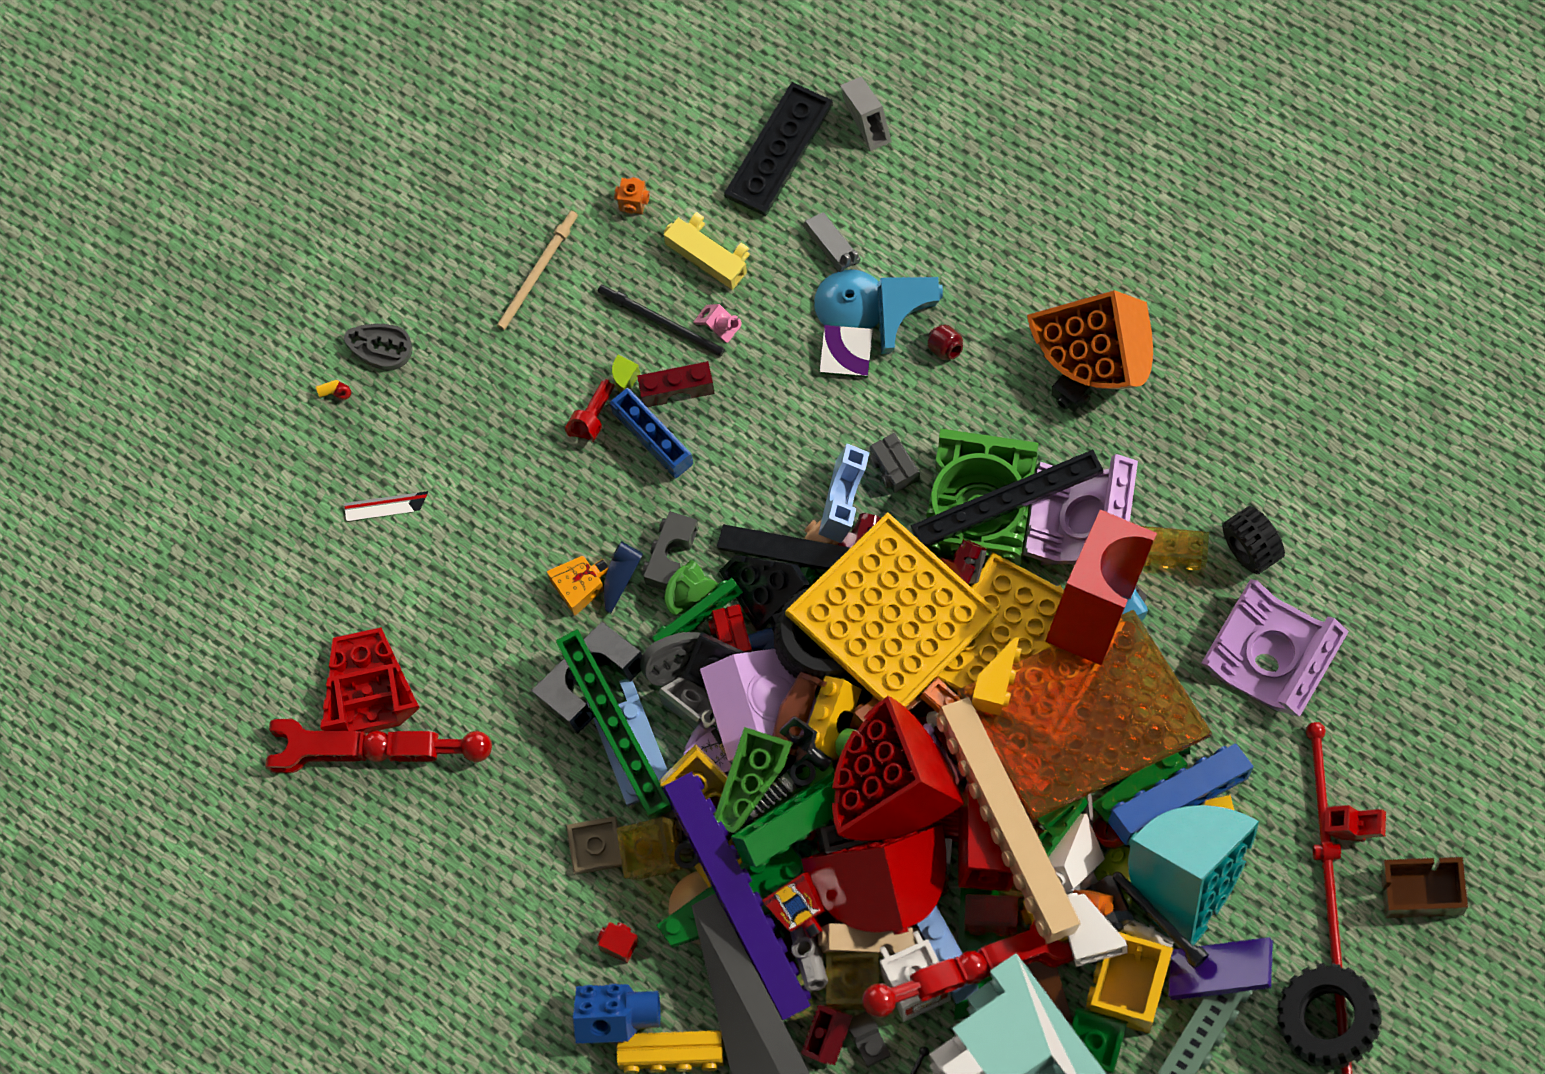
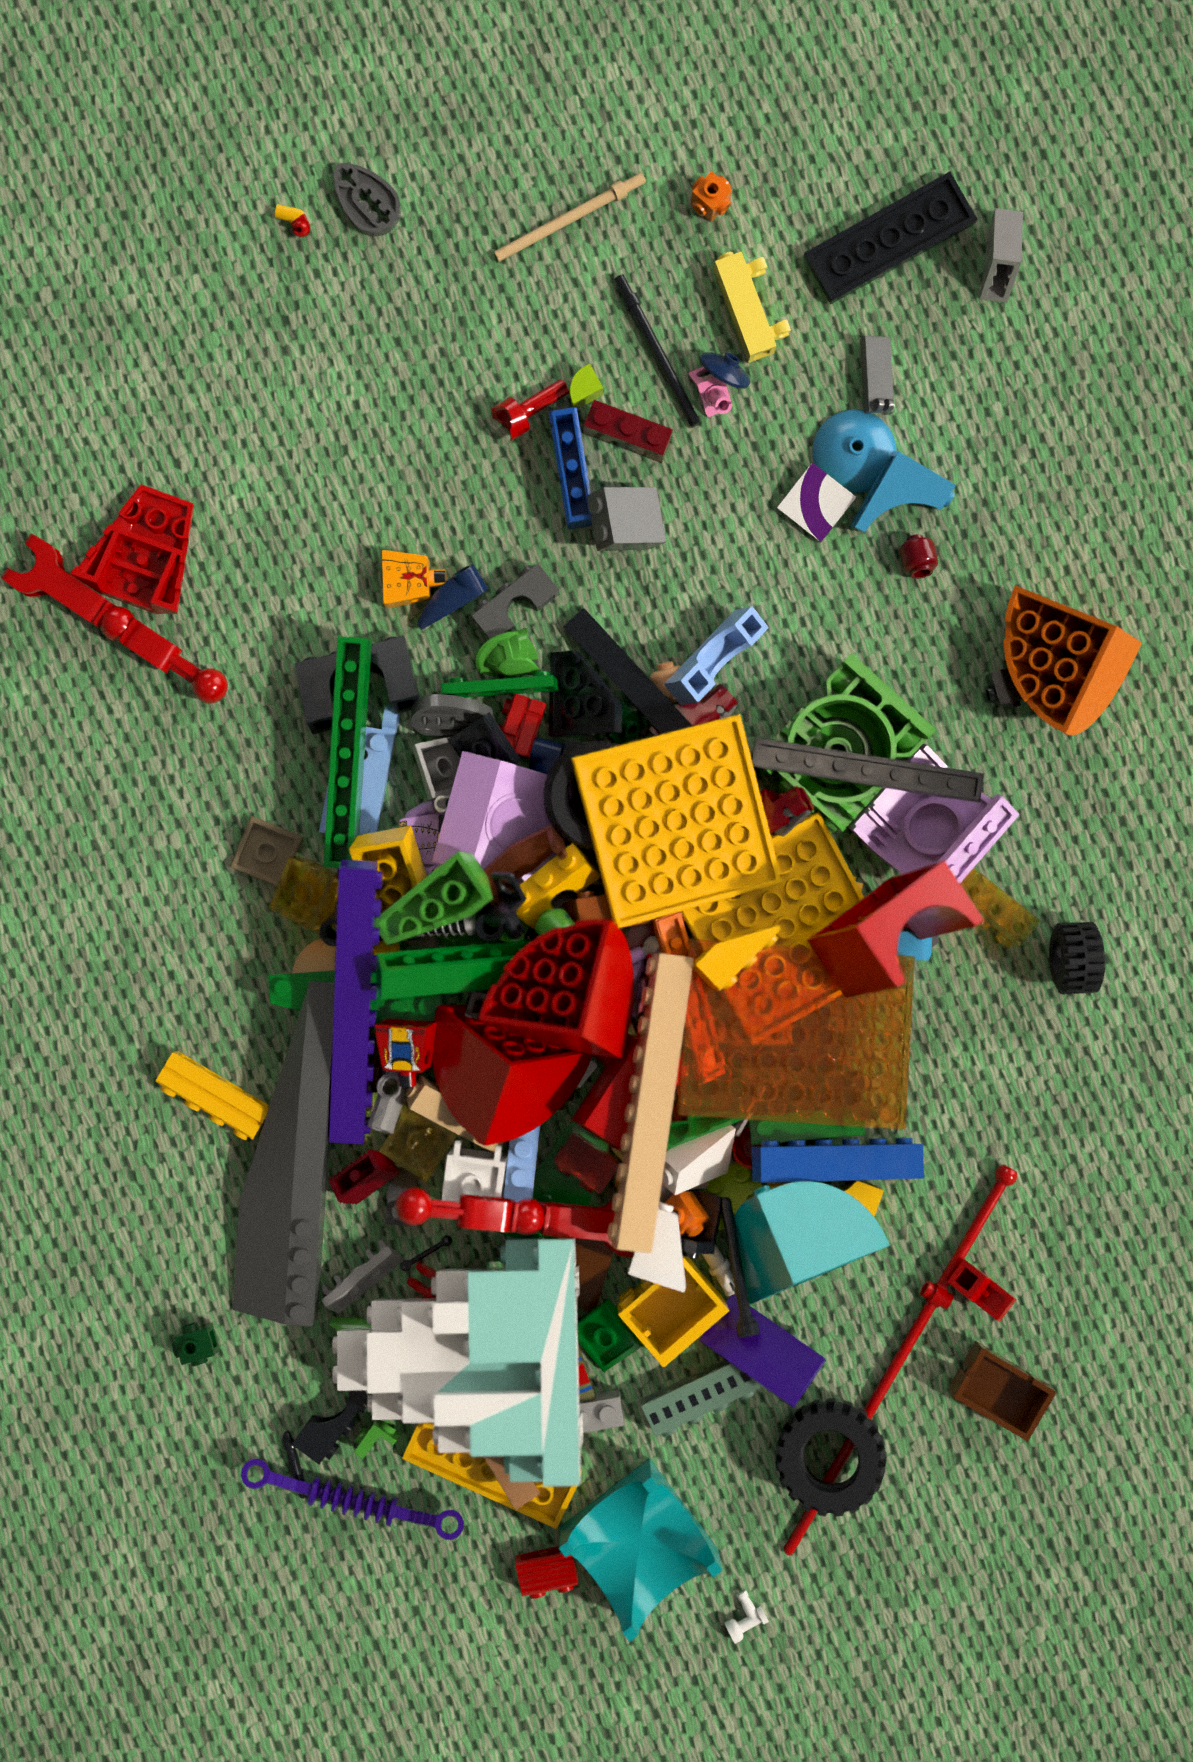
camera: 25 degrees right, 20 degrees up
sticker [344,491,429,521] -> none
blue brick [573,984,661,1044] -> none
red brick [597,922,639,963] -> none
dark grey brick [868,433,920,493] -> none
lavender panel [1201,579,1349,717] -> none
none -> brick [587,487,666,551]
none -> dark blue dish [700,352,750,389]

